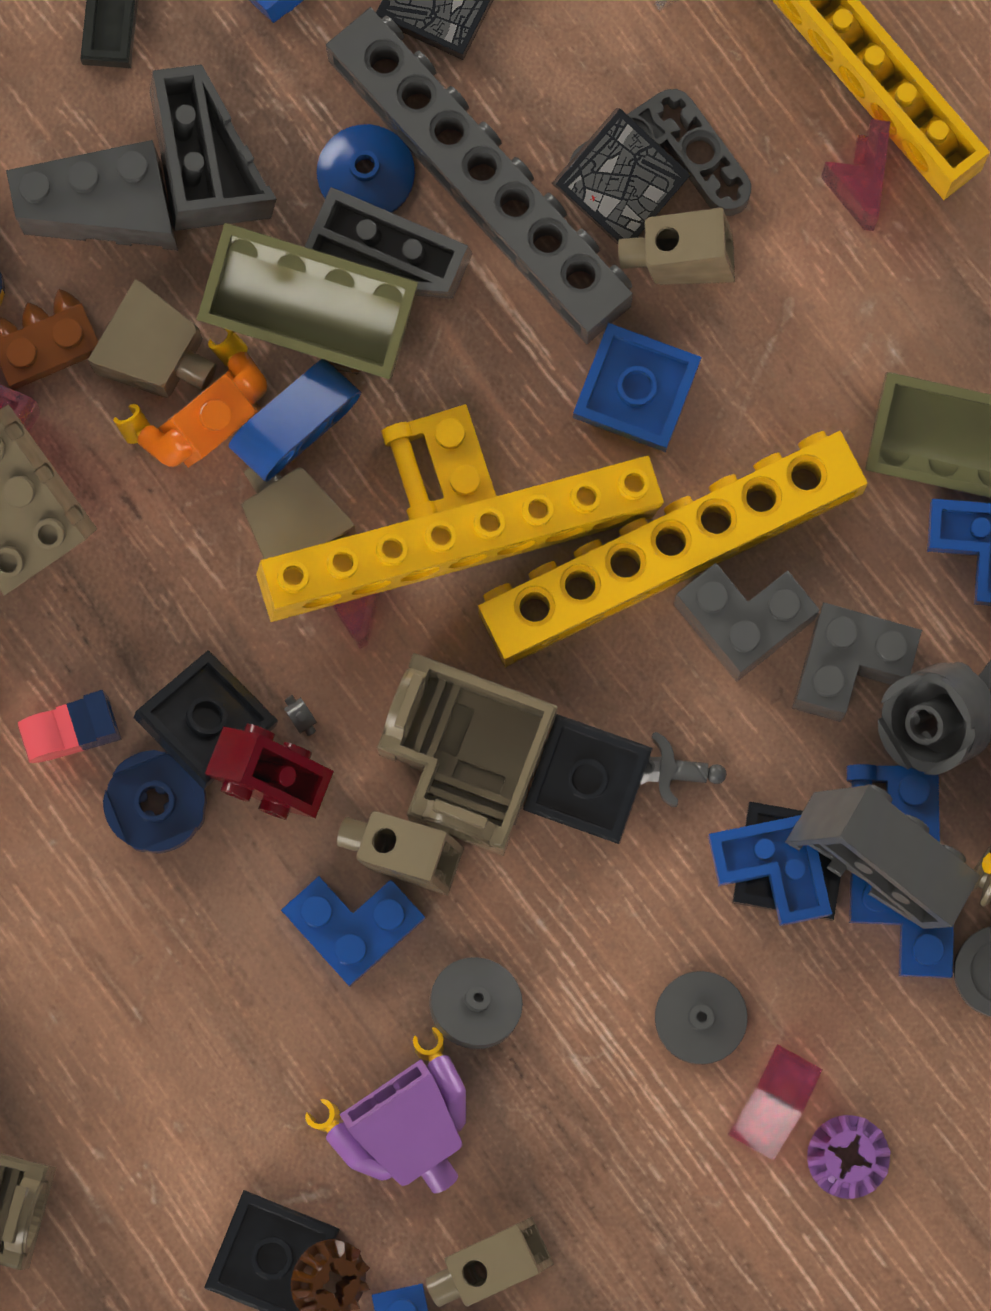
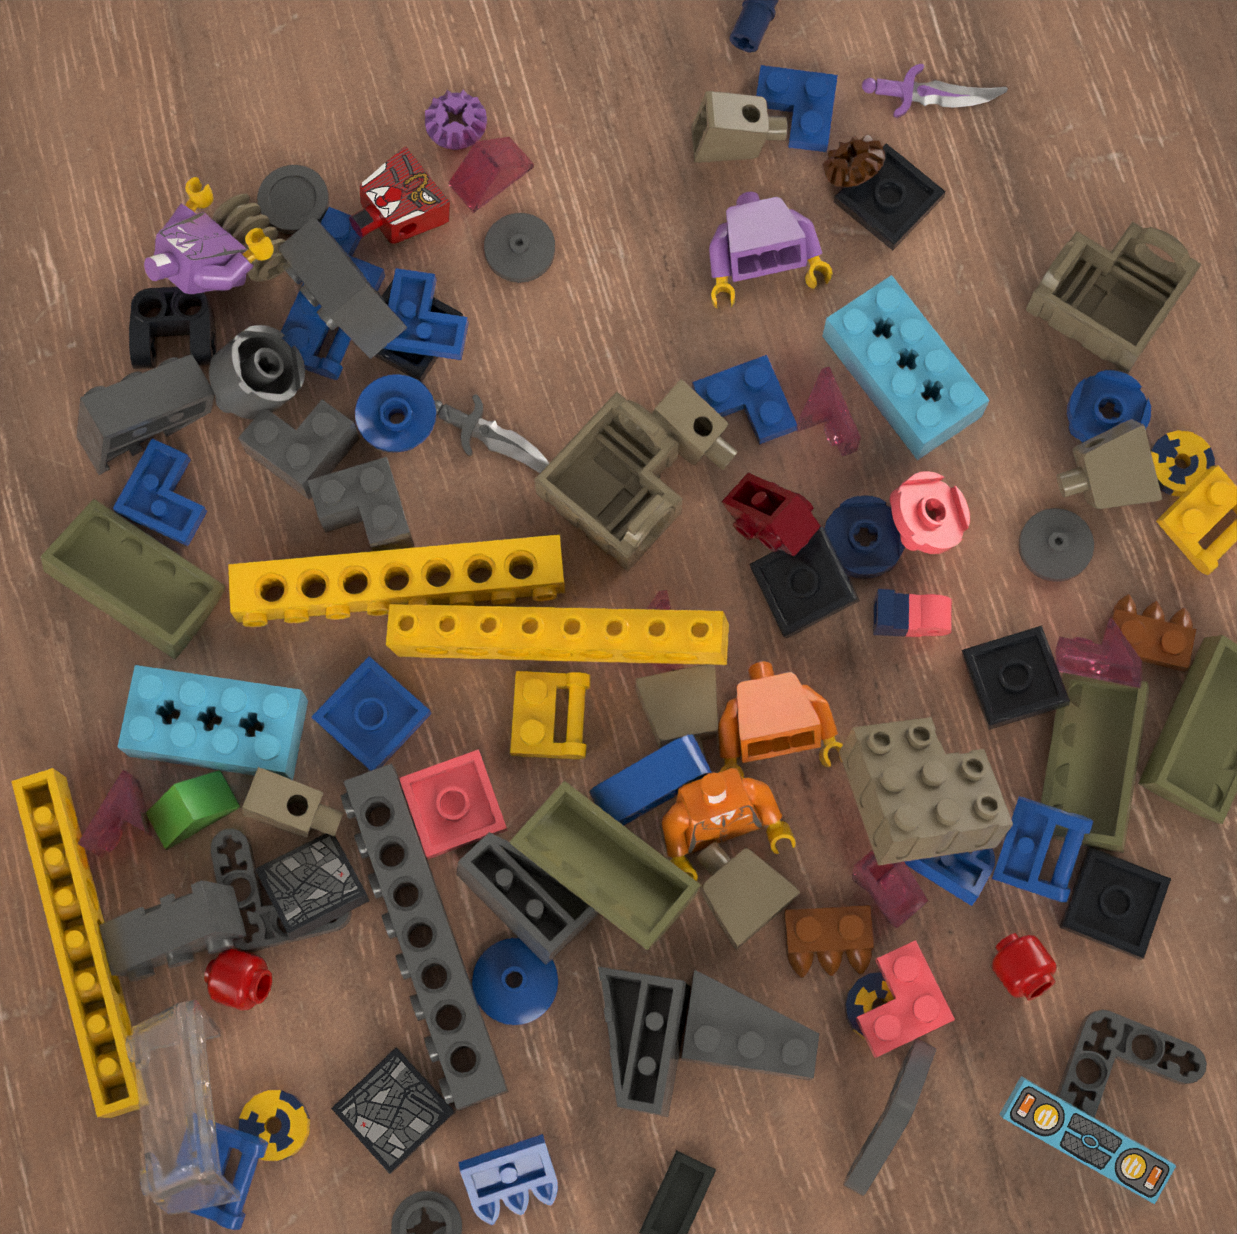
camera: 160 degrees left, 5 degrees down
dark grey piece [284,695,317,736] -> none
dark grey piece [429,957,523,1049] -> none
black tile [523,714,653,844] -> none
none -> dark grey wedge [99,880,247,982]
none -> medium azure brick [118,665,308,780]
none -> bright green slope [146,770,241,850]
none -> red head [204,949,272,1011]
none -> torso [349,147,450,244]
none -> blue dish [355,374,436,453]
none -> coral plate [399,749,508,859]
none -> orange torso [718,661,843,779]
none -> clear pink slope [797,366,861,457]
none -> medium azure brick [822,275,989,460]
none -> coral plate [889,471,970,554]

